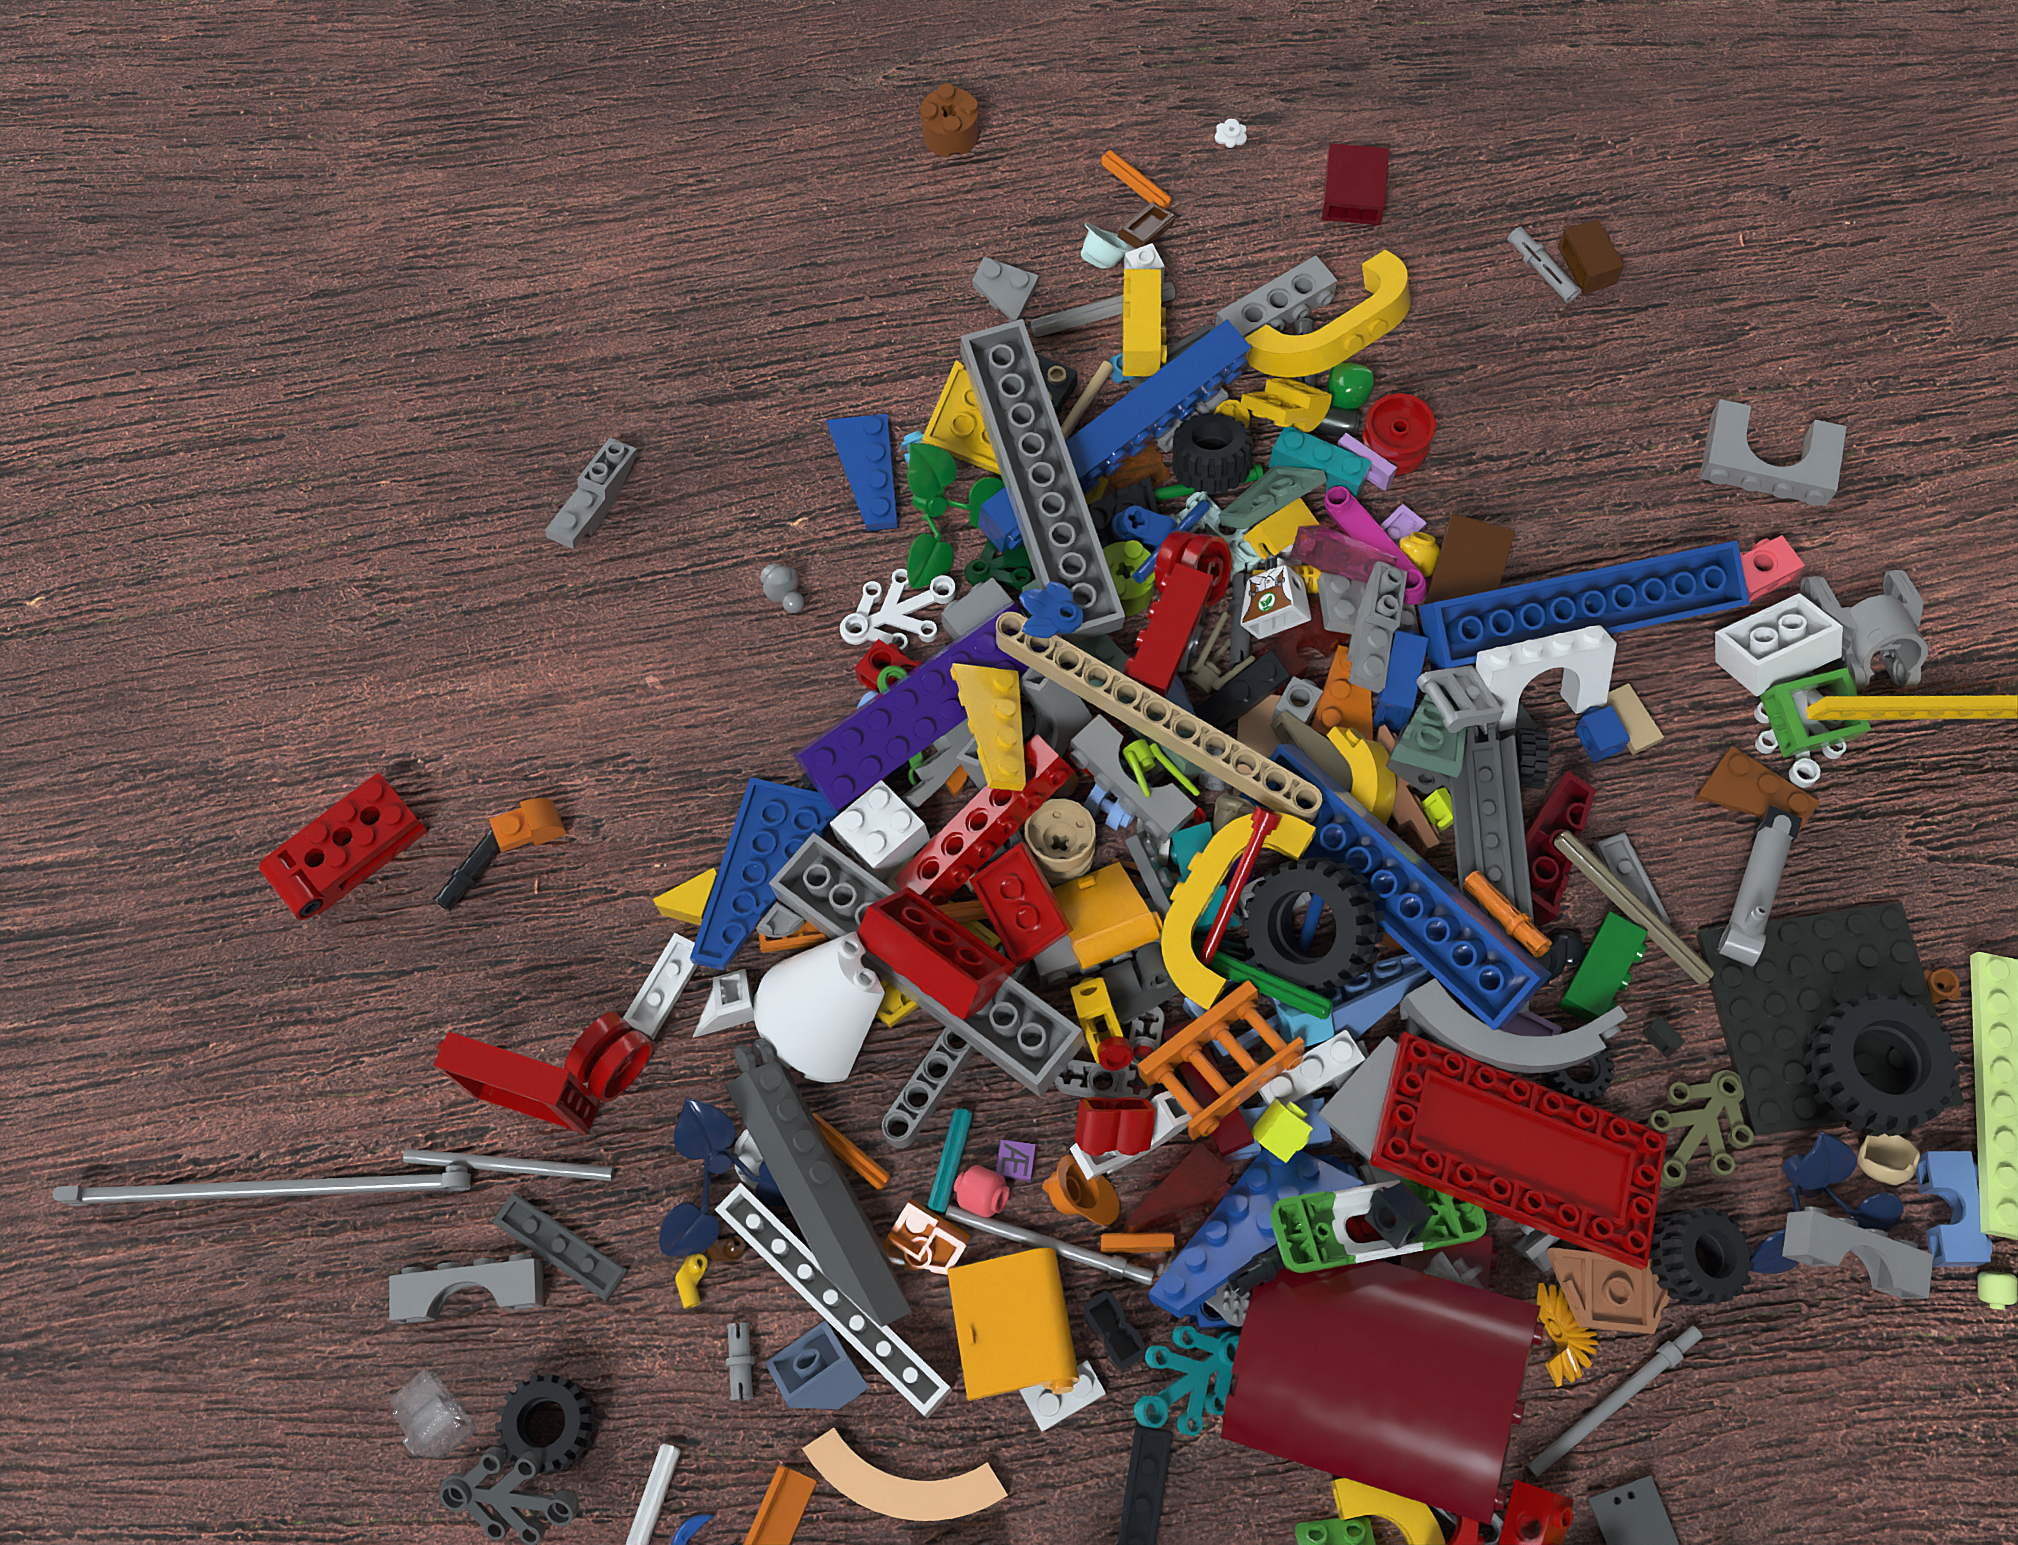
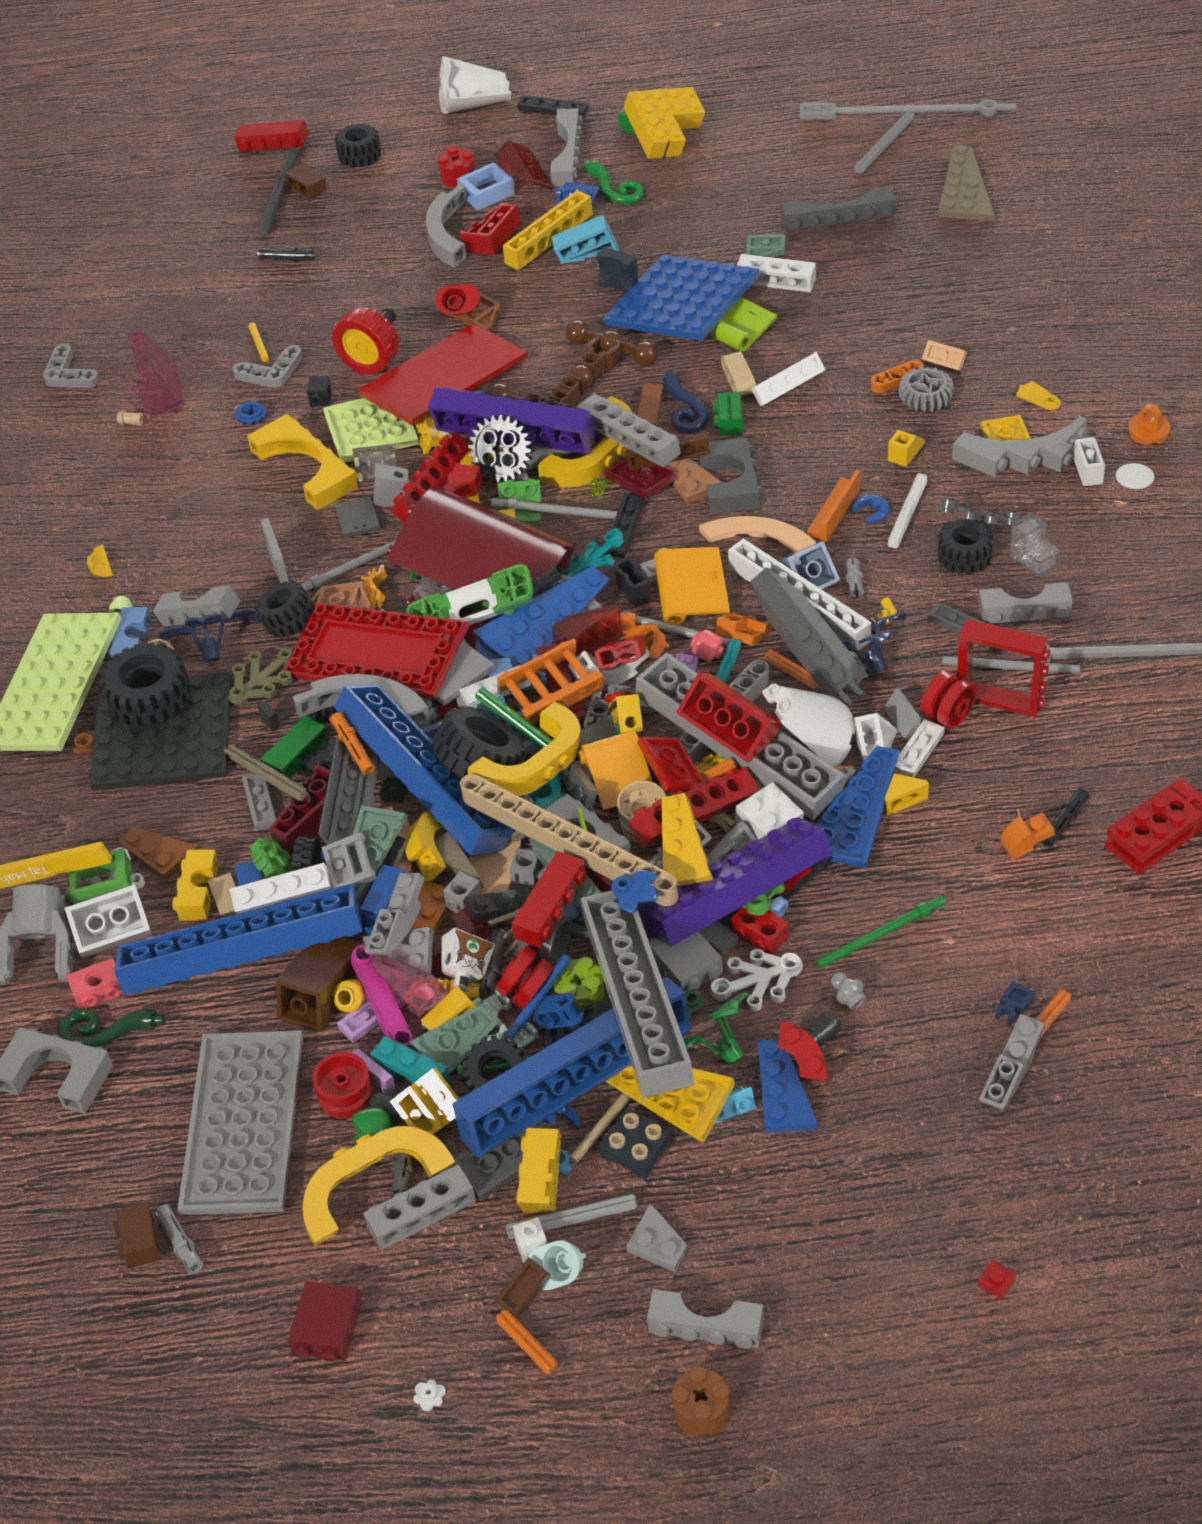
camera: 175 degrees left, 20 degrees down
red piece [1198,806,1282,965] -> none
neon yellow brick [1250,1098,1313,1163] -> none
black brick [1364,1182,1433,1250] -> none
light grey piece [1717,805,1803,967] -> none
none -> dark green plant [58,1008,165,1048]
none -> yellow arch [173,850,220,921]
none -> light grey plate [177,1031,303,1215]
none -> bright green gear [250,837,293,878]
none -> light grey tile [260,518,289,584]
none -> light grey bar [491,498,617,519]
none -> light grey arch [647,1289,764,1349]
none -> red brick [778,1021,829,1083]
none -> pearl dark grey piece [804,1011,841,1047]
none -> green bar [816,895,946,969]
none -> light grey slope [884,688,921,739]
none -> red plate [978,1260,1016,1300]
none -> dark blue plate [995,981,1035,1026]
none -> orange axle [1035,989,1072,1036]

